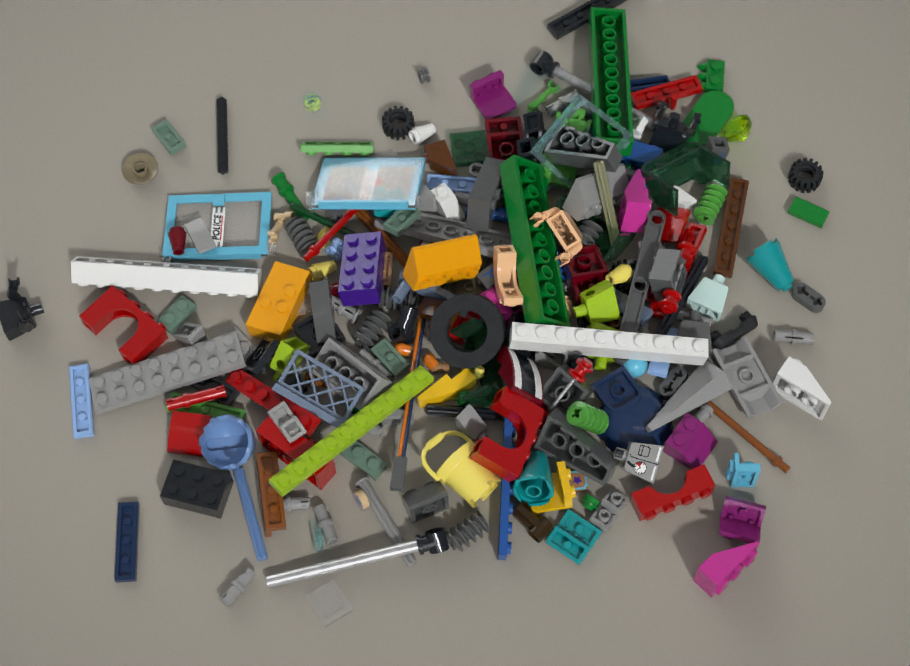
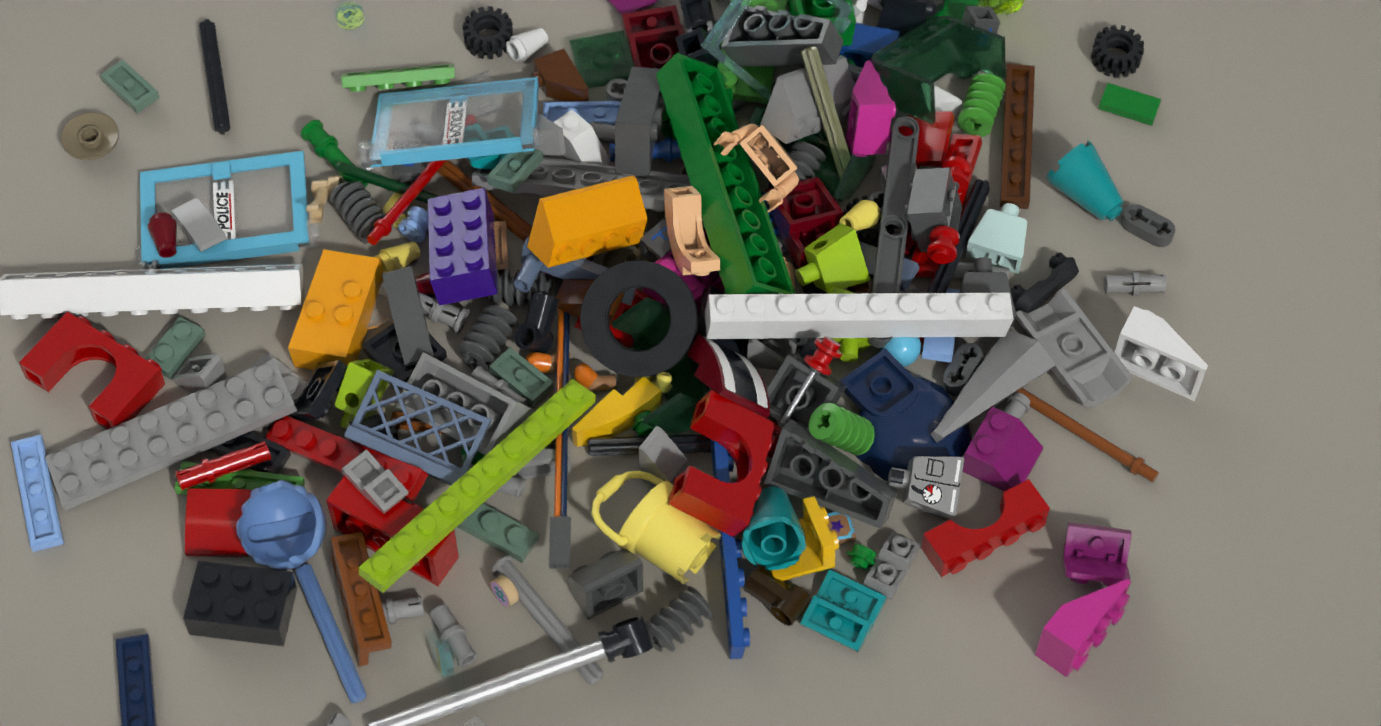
camera: 10 degrees left, 5 degrees down
medium azure bracket [726,453,761,487] -> none

